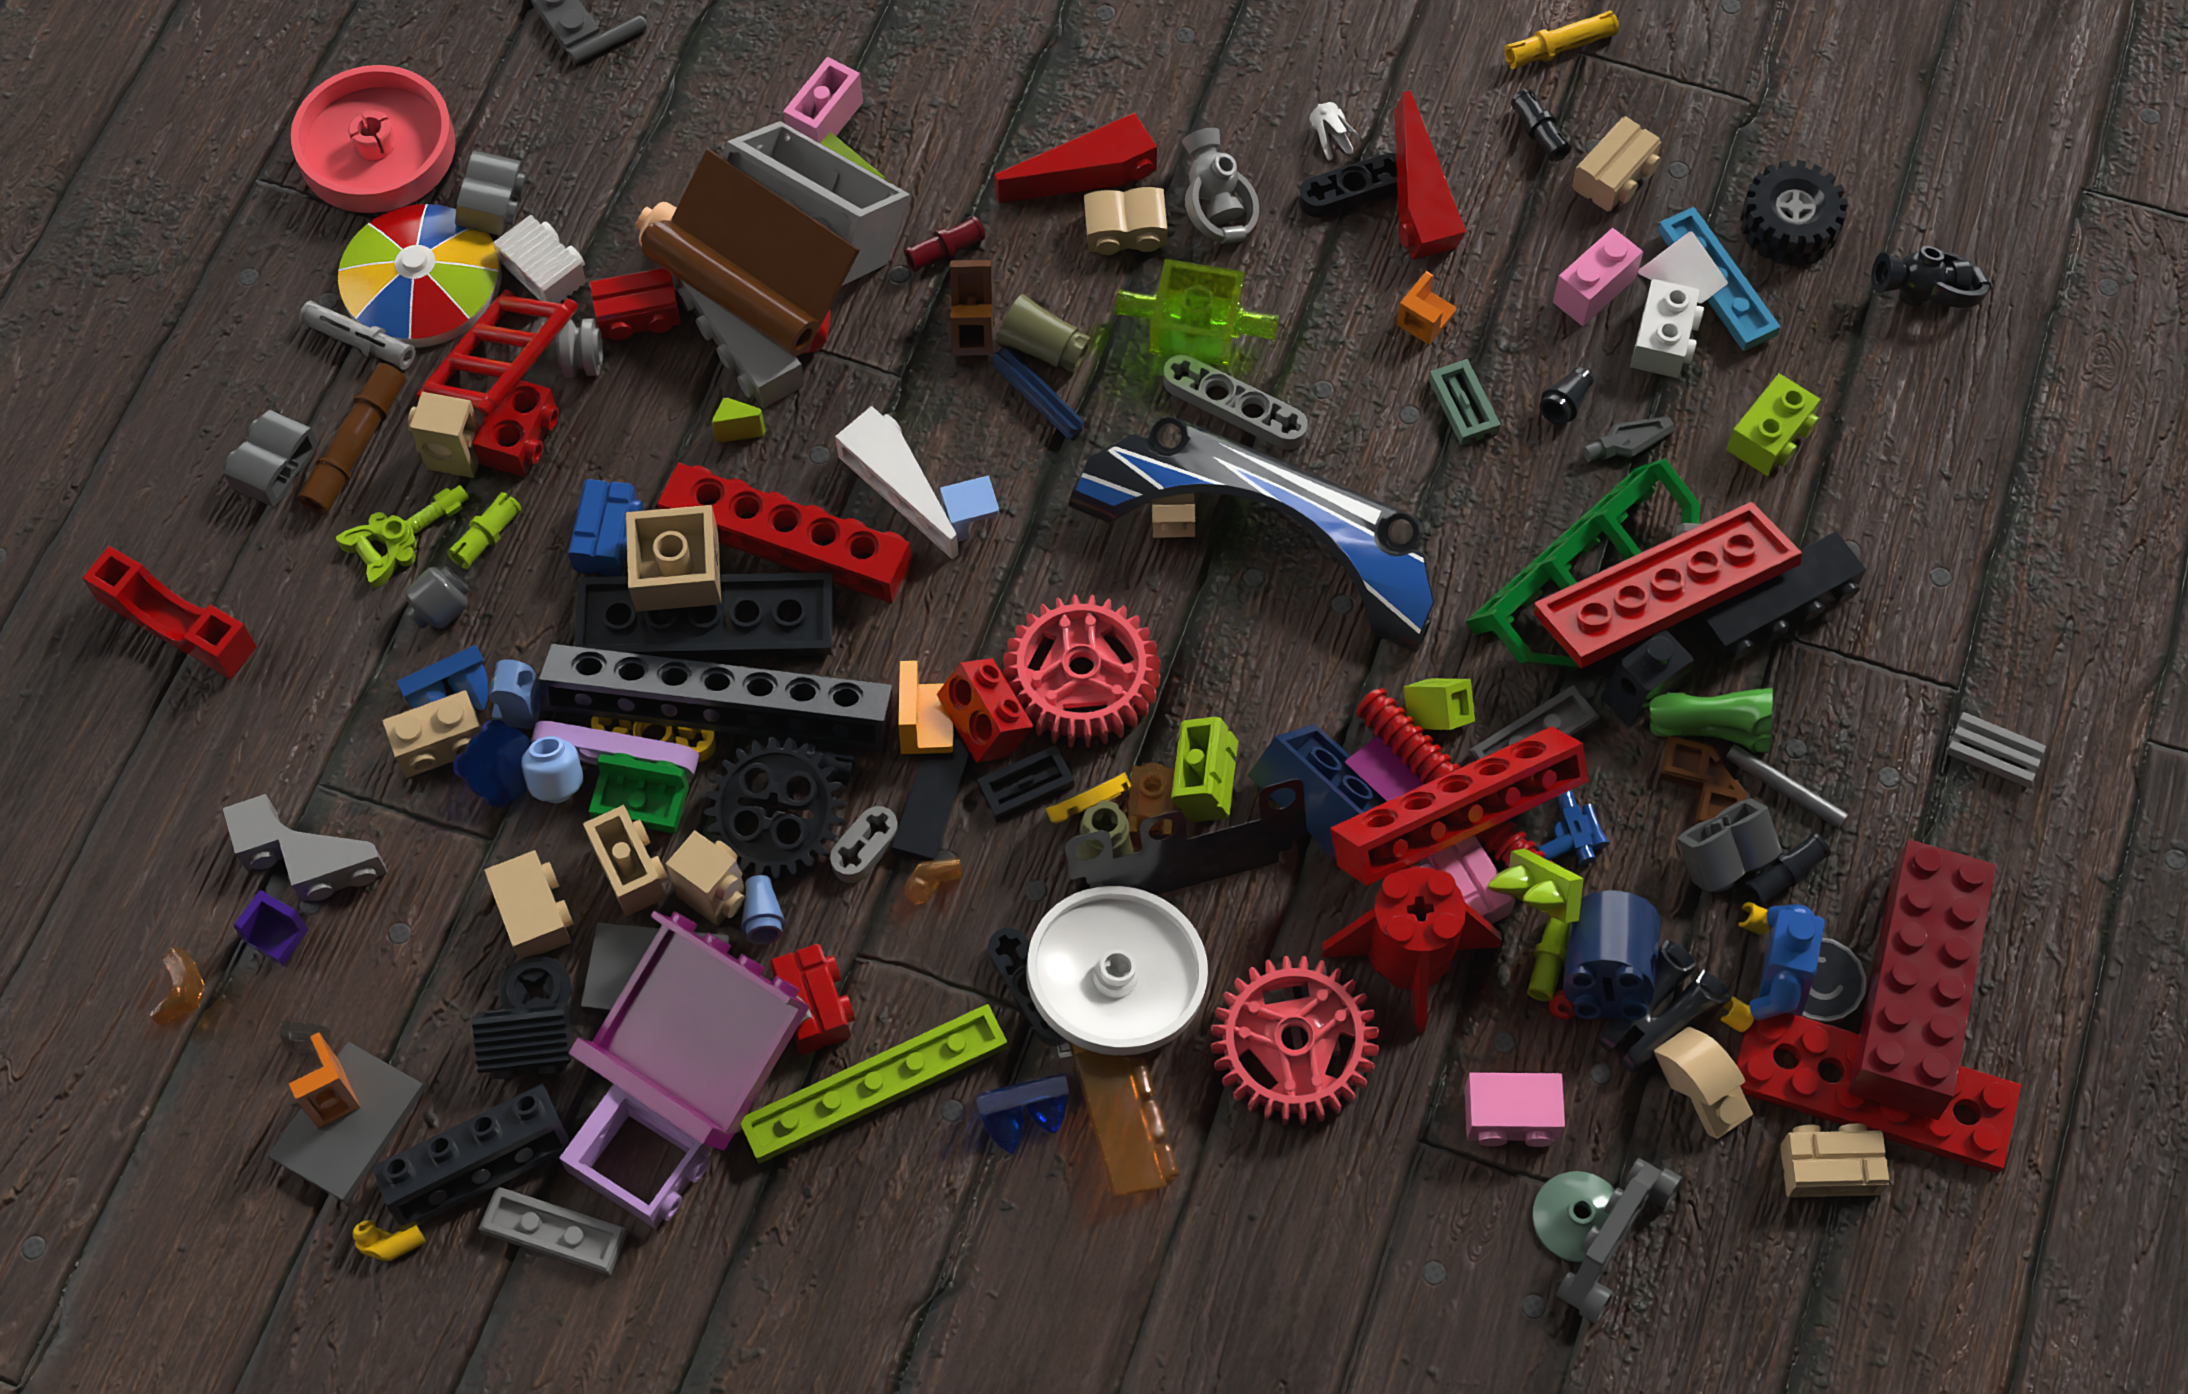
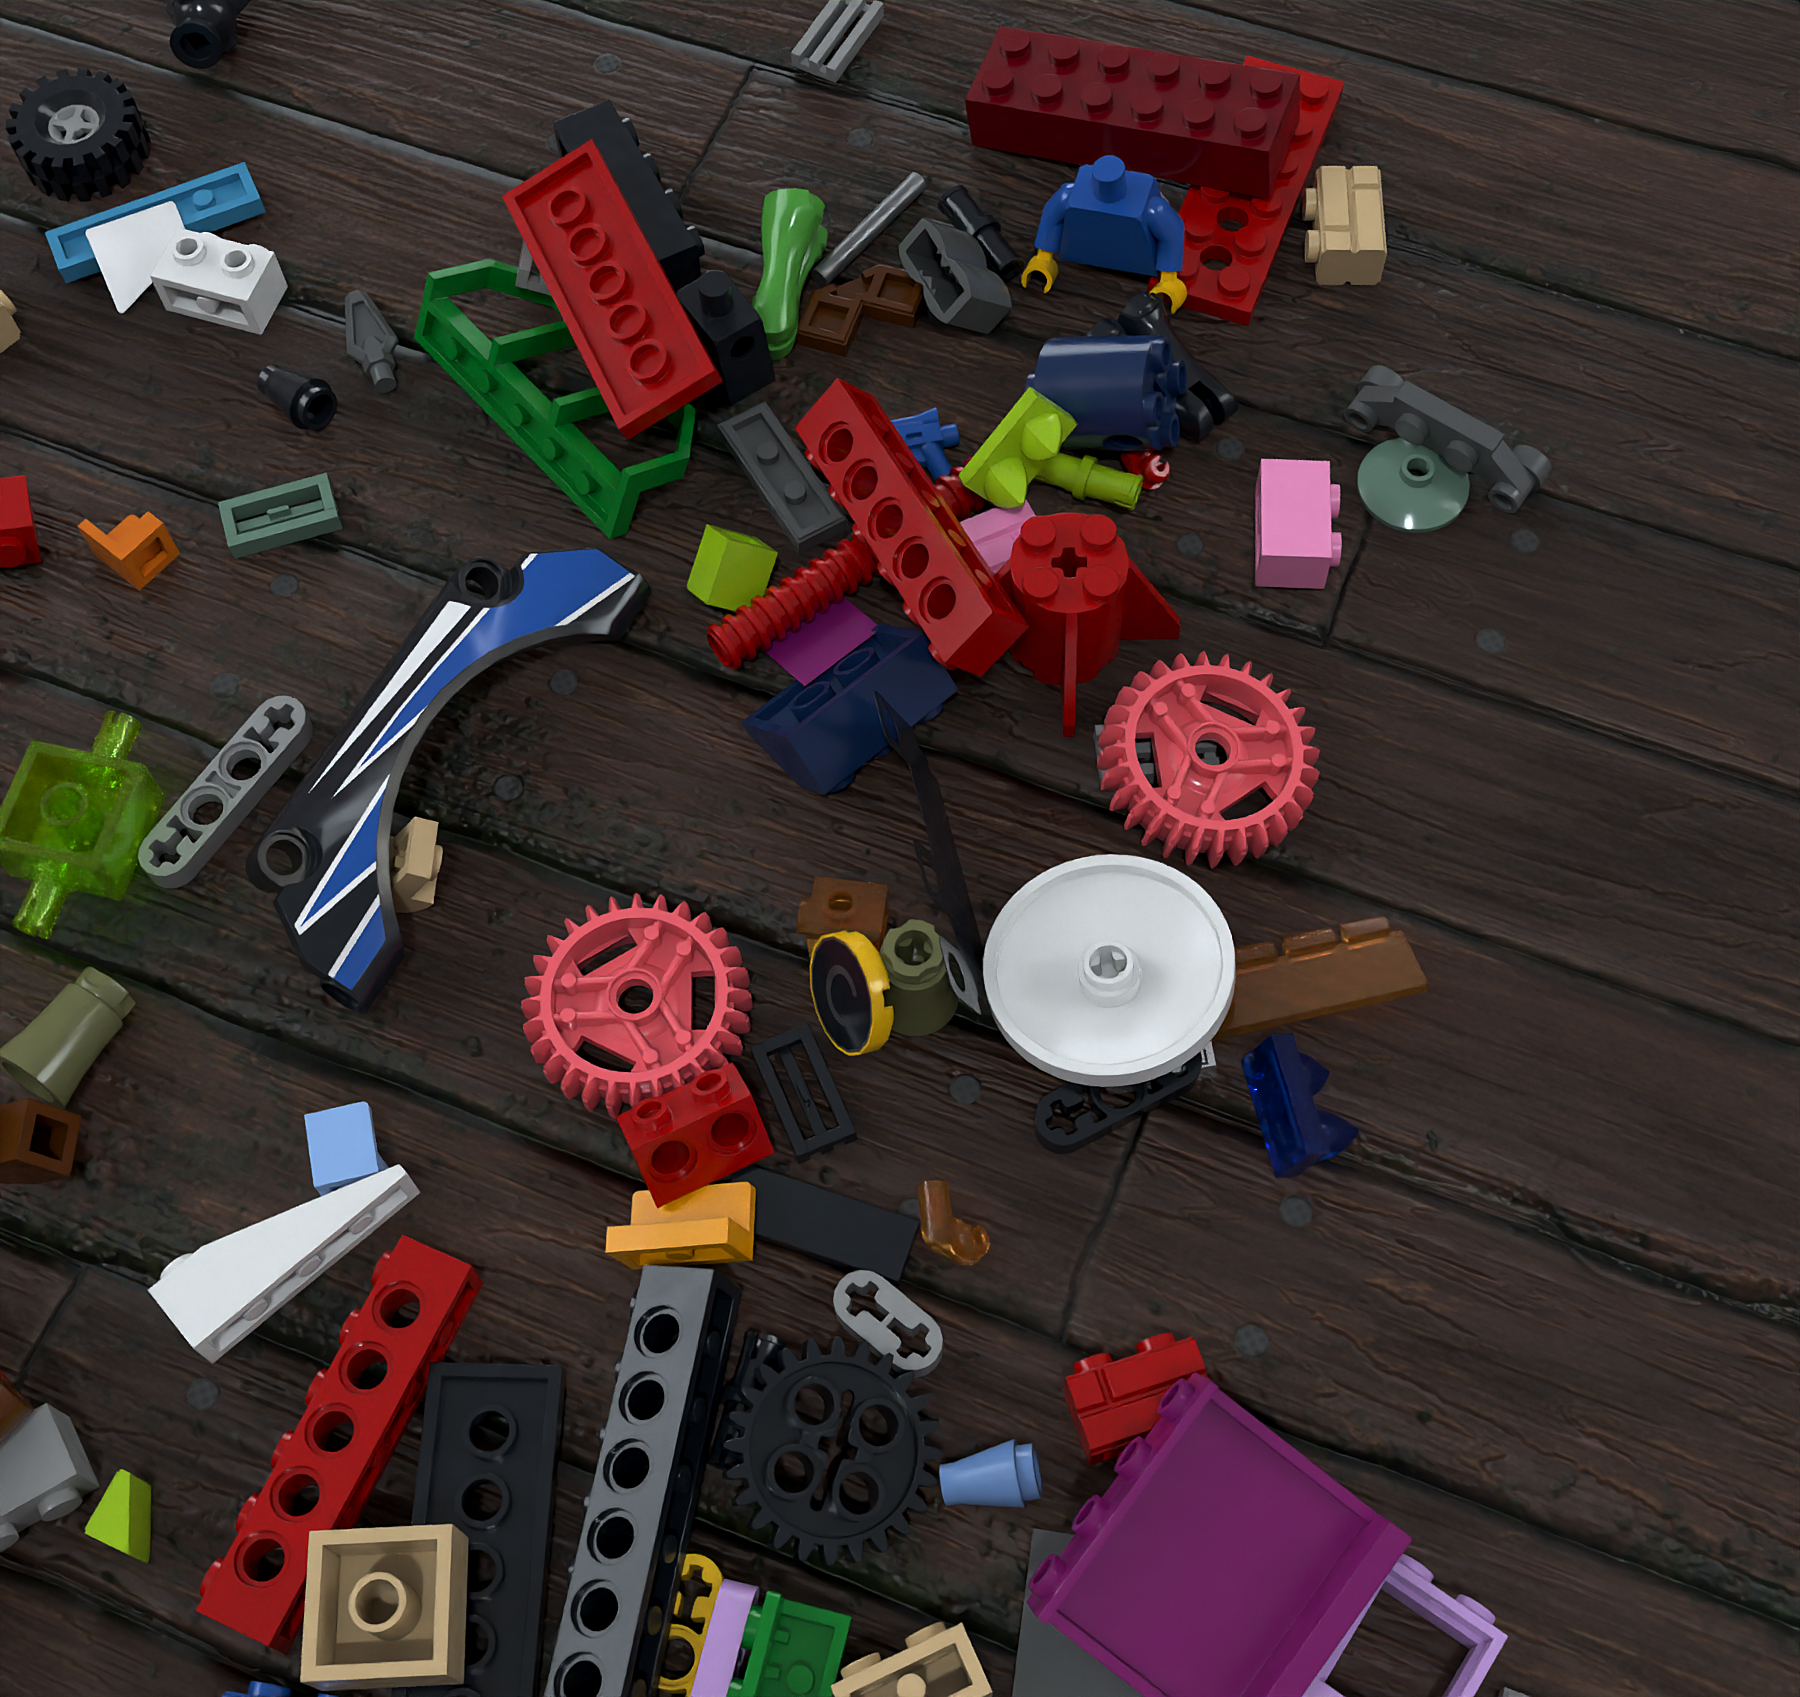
camera: 85 degrees left, 0 degrees up
tan brick [666,830,746,927] -> none
lime plate [740,1004,1008,1164] -> none
dark blue axle [992,347,1084,439] -> none
lime brick [1171,717,1238,822] -> none
bright pink brick [1553,228,1643,326] -> none
tan brick [1654,1027,1753,1139] -> none
lime brick [1726,373,1821,476] -> none

